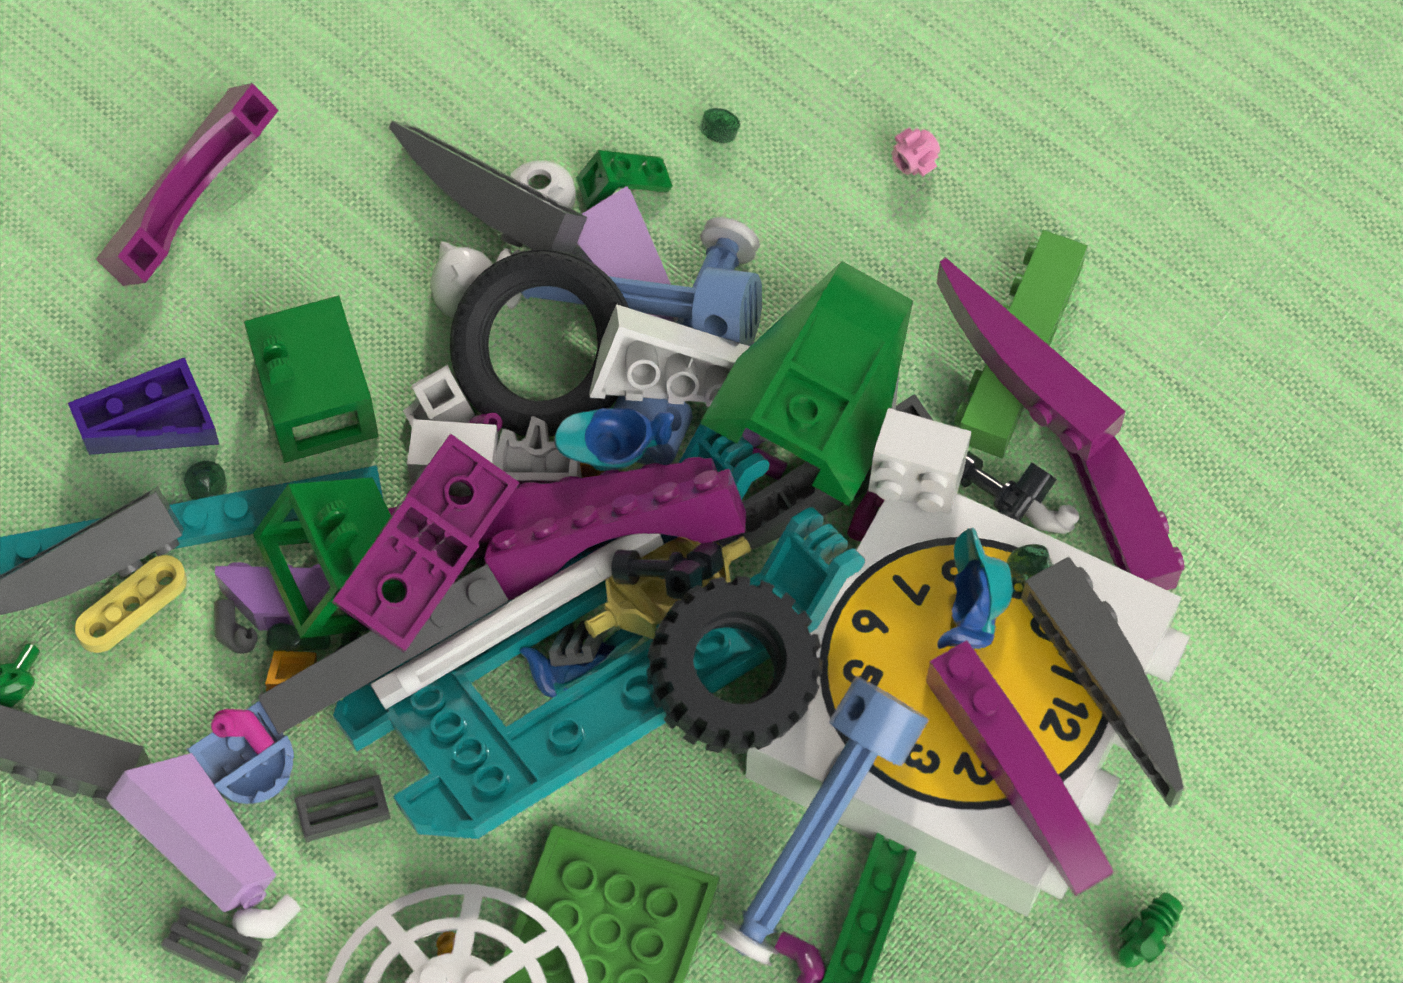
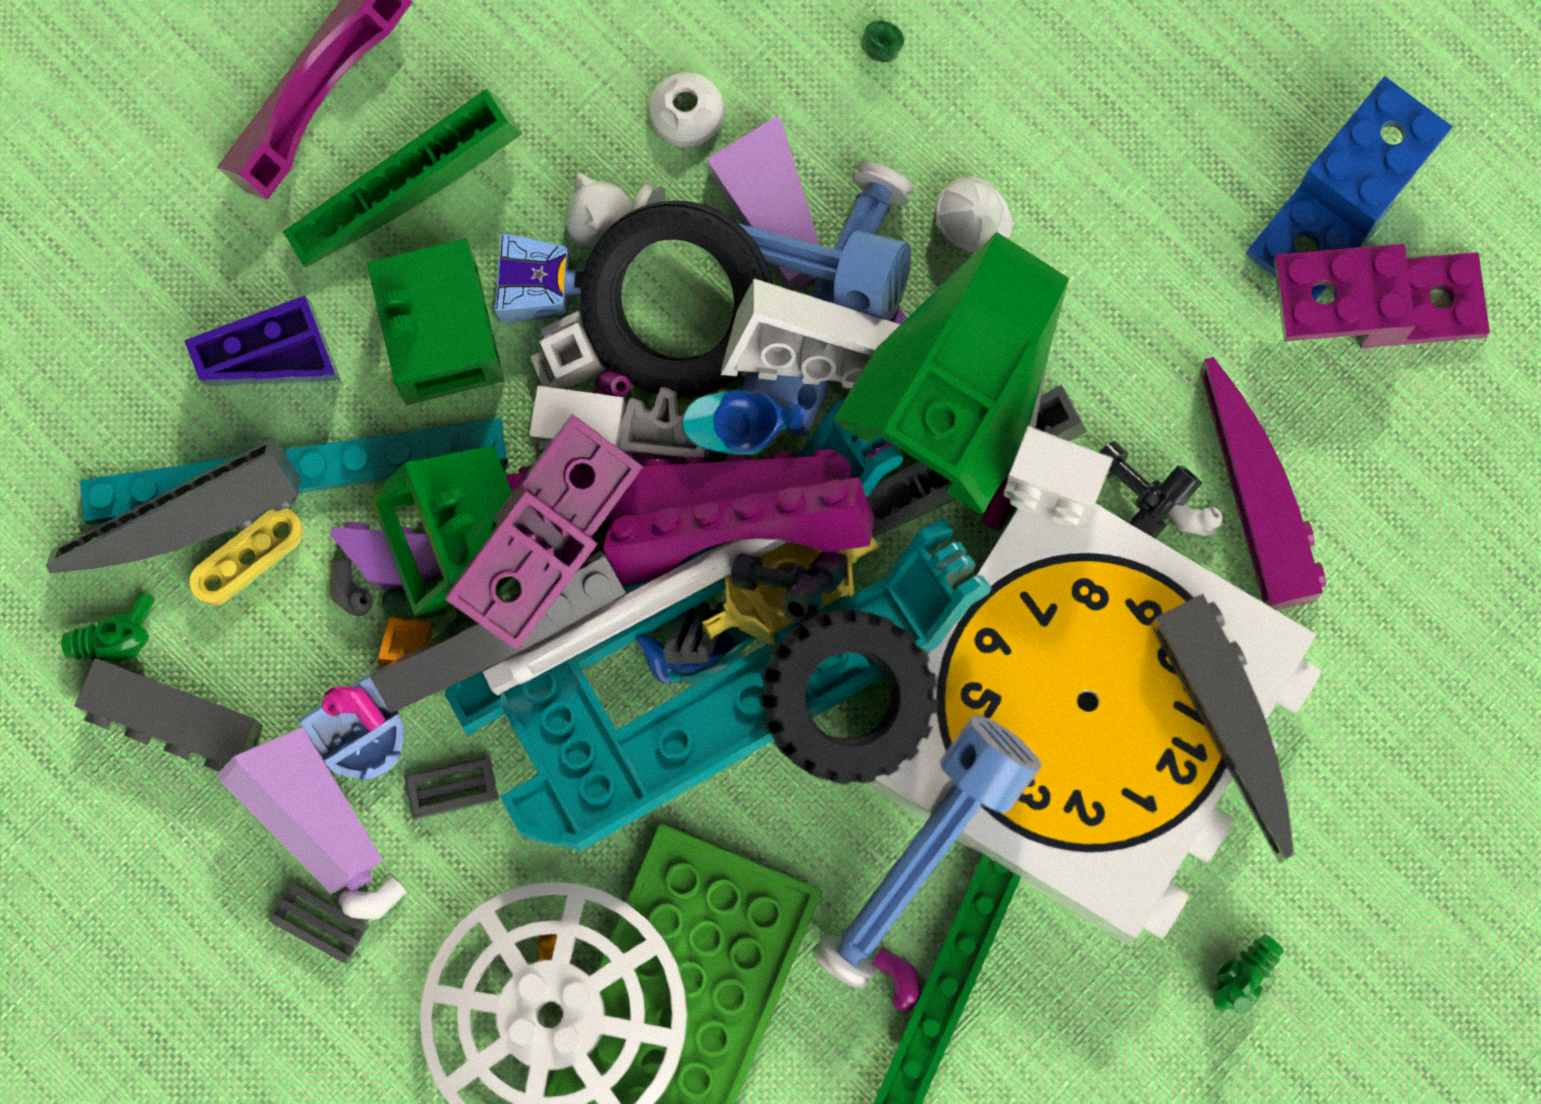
camera: 10 degrees right, 15 degrees up
clear green tile [184,461,227,500] -> none
dark grey slope [389,121,588,254] -> none
green bracket [576,150,673,210] -> none
bright pink gear [892,127,940,177] -> none
magenta slope [926,640,1114,897] -> none
magenta slope [936,257,1126,461] -> none
hair [937,528,1013,649] -> none
bright green brick [954,230,1088,459] -> none
clear green tile [1007,544,1053,583] -> none
none -> green slope [283,88,522,267]
none -> torso [495,234,584,323]
none -> white piece [935,177,1012,253]
none -> blue bracket [1246,76,1453,301]
none -> magenta bracket [1274,244,1490,349]

